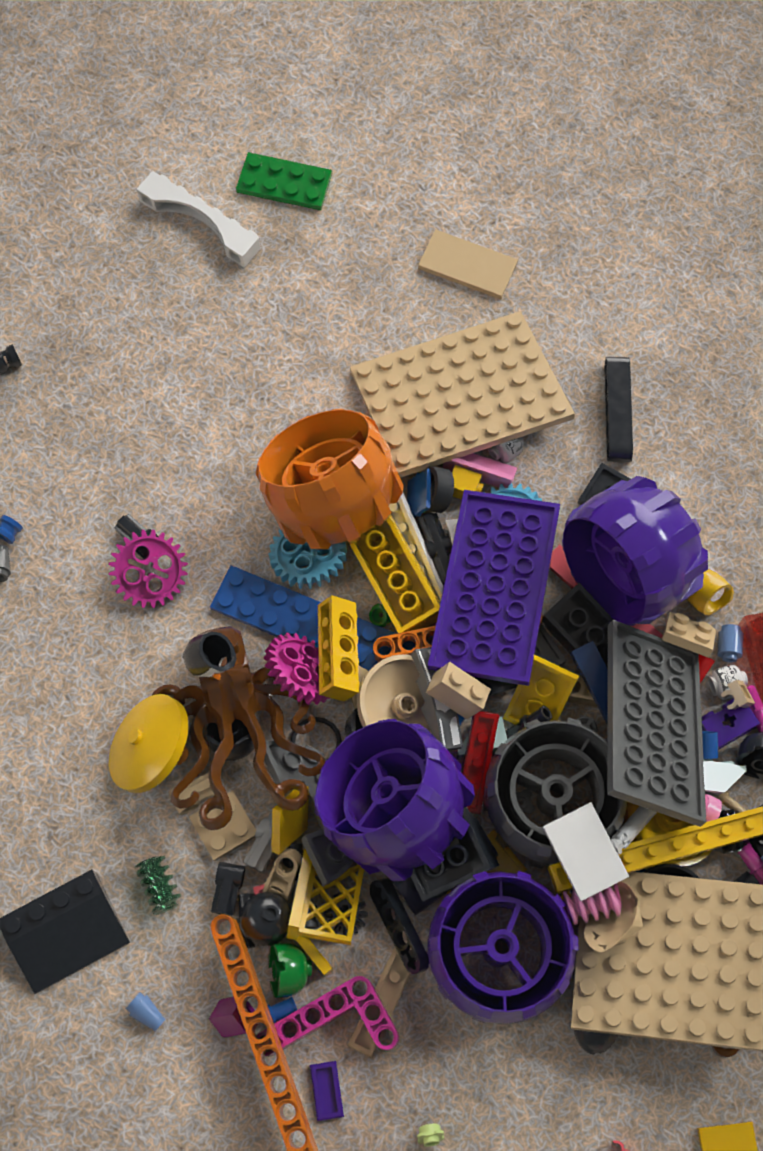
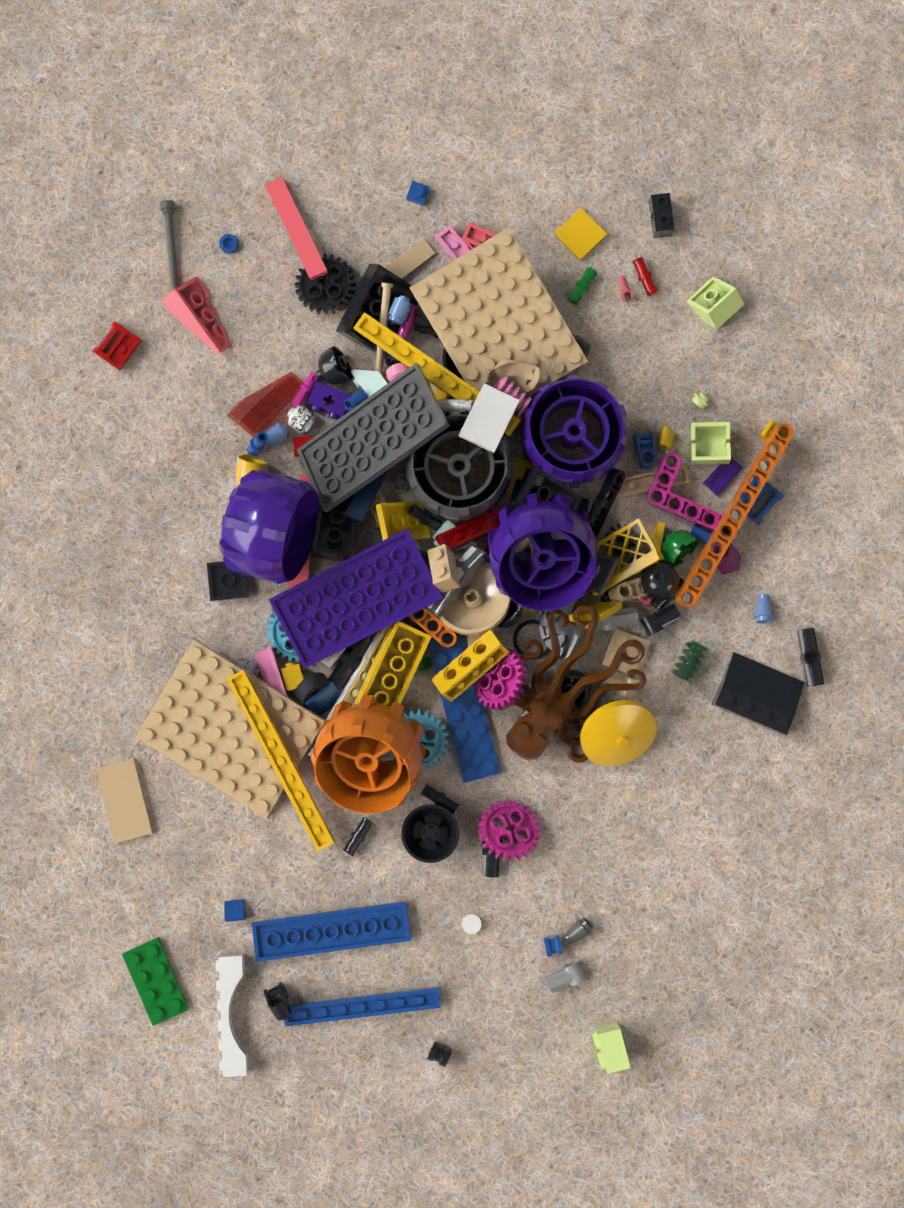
camera: 130 degrees left, 15 degrees up
black piece [182,631,237,680] -> none
black beam [604,357,633,462] -> none
tan plate [662,612,716,658] -> none
tan tile [721,680,755,710] -> none
none -> blue slope [224,899,246,922]
none -> yellow plate [226,669,336,852]
none -> blue pin [247,431,268,456]
none -> blue plate [251,901,411,962]
none -> black piece [263,981,291,1021]
none -> blue plate [284,987,441,1027]
none -> black pin [343,817,373,856]
none -> black piece [401,804,459,863]
none -> black pin [420,784,459,814]
none -> white tile [462,914,481,934]
none -> green pin [568,267,597,305]
none -> blue piece [633,431,657,469]
none -> yellow slope [658,426,675,450]
none -> yellowish green piece [690,422,731,465]
none -> blue plate [741,478,784,525]
none -> black piece [797,627,824,687]

